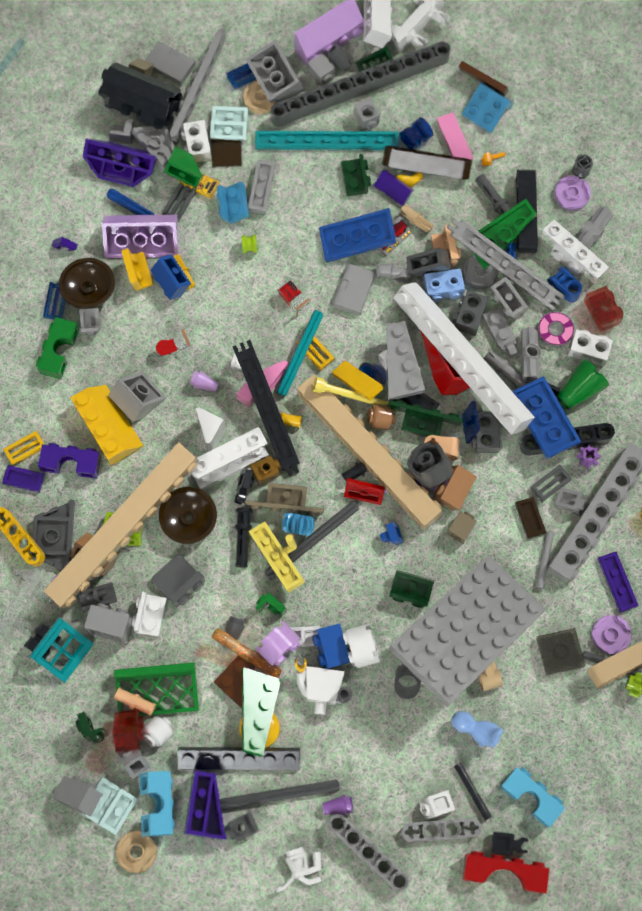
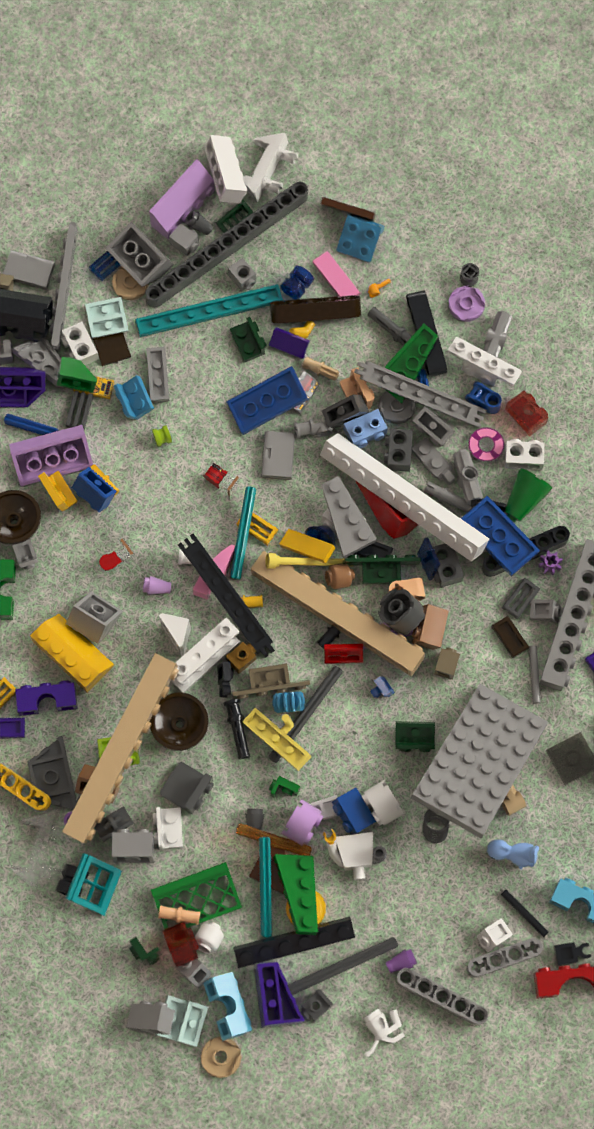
camera: 15 degrees left, 0 degrees up
none -> teal axle [259,837,272,937]

